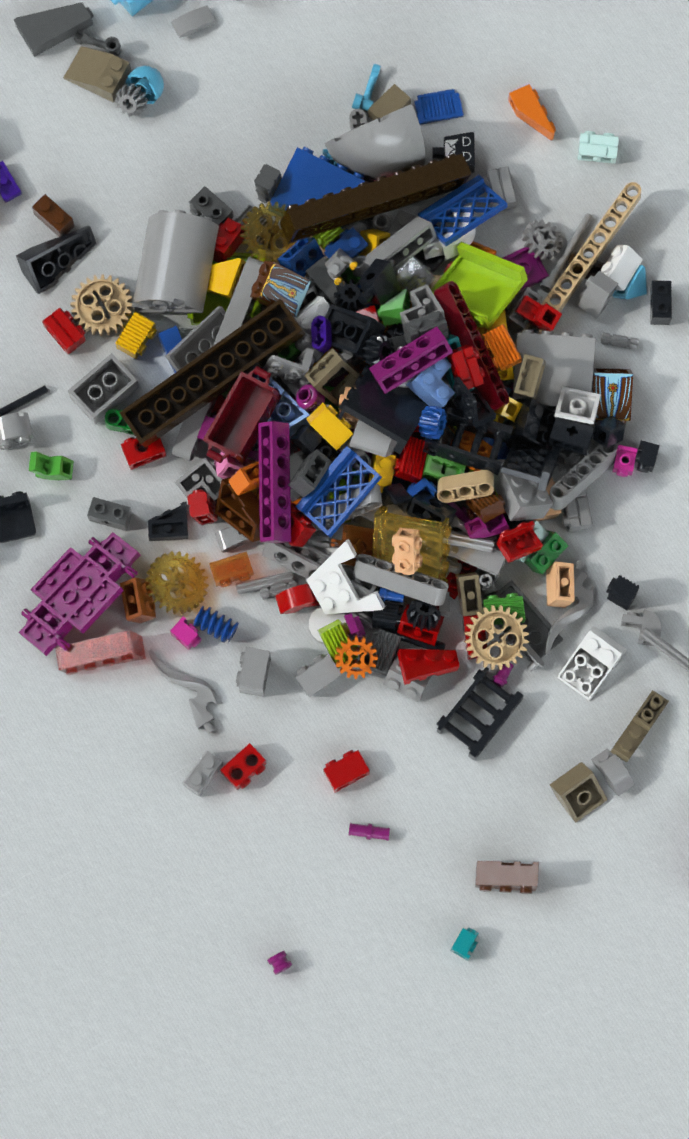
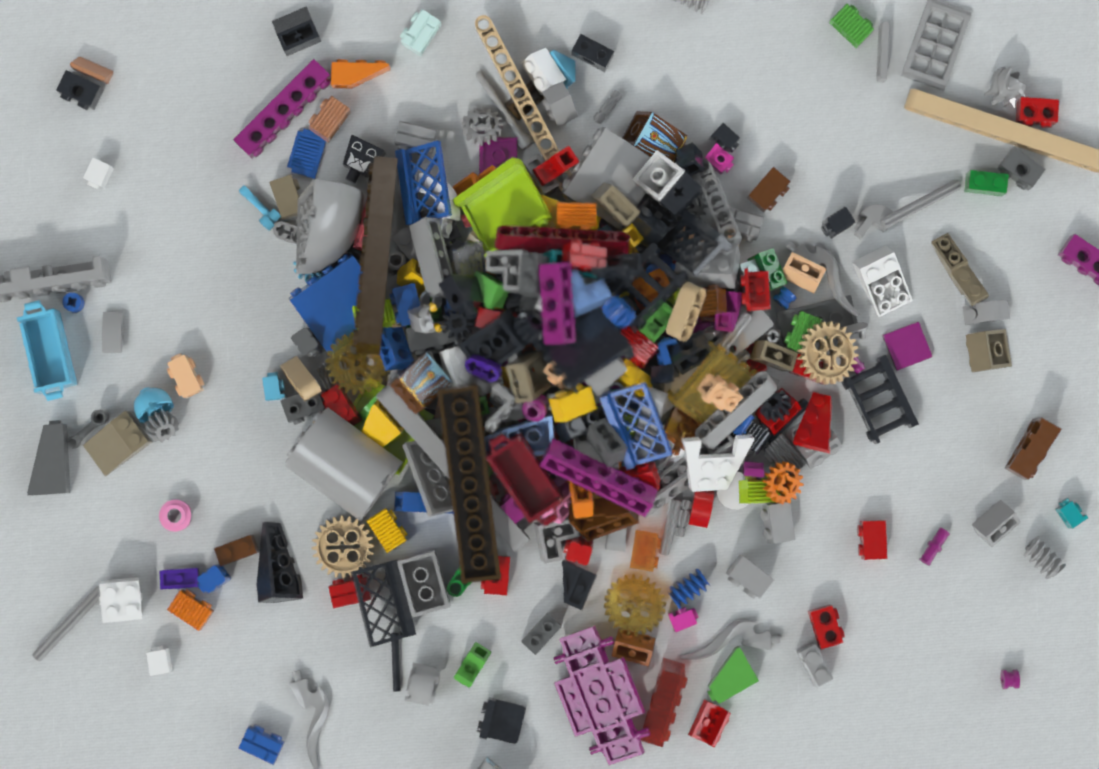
camera: 70 degrees left, 10 degrees up
none -> bright pink piece [159,500,191,532]
none -> light nougat brick [167,353,204,399]
none -> blue brick [197,564,231,593]
none -> magenta brick [233,59,331,159]
none -> medium azure brick [262,372,287,401]
none -> black slope [272,7,322,56]
none -> tan beam [280,356,322,401]
none -> nougat brick [308,96,351,143]
none -> black fence [351,560,417,647]
none -> red bracket [688,699,731,748]
none -> bright green slope [707,646,759,704]
none -> reddish brown brick [747,167,791,213]
none -> blue wheel [773,286,797,310]
none -> magenta tile [882,322,933,371]
none -> light grey brick [972,500,1021,547]
none -> light grey piece [1024,536,1066,579]

